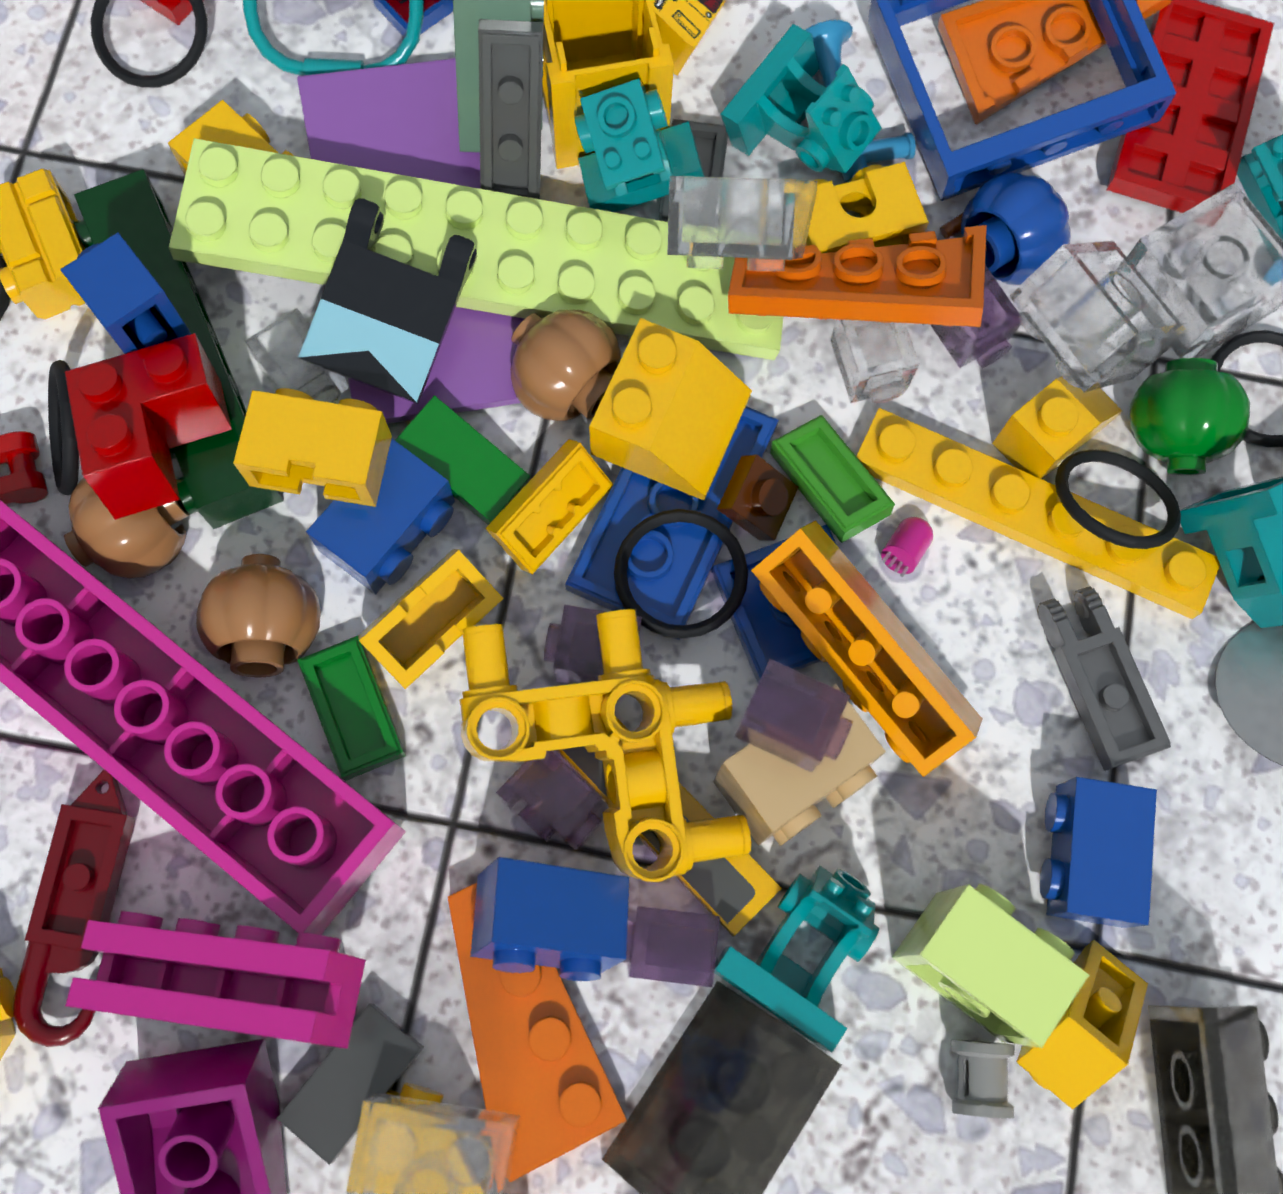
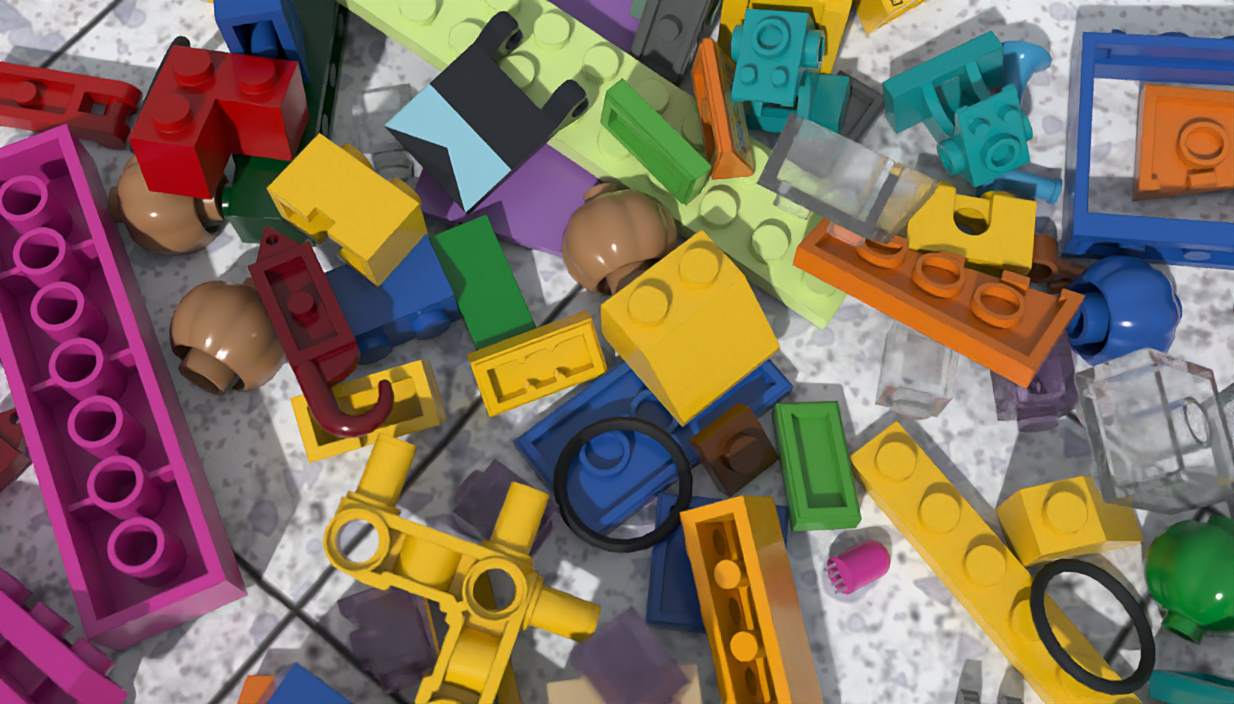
camera: 30 degrees right, 5 degrees down
green tile [297,636,406,781] -> none
none -> dark red plate [247,226,395,438]
none -> bright green tile [600,78,712,206]
none -> orange slope [691,38,755,180]
none -> dark orange hand [1026,234,1097,287]

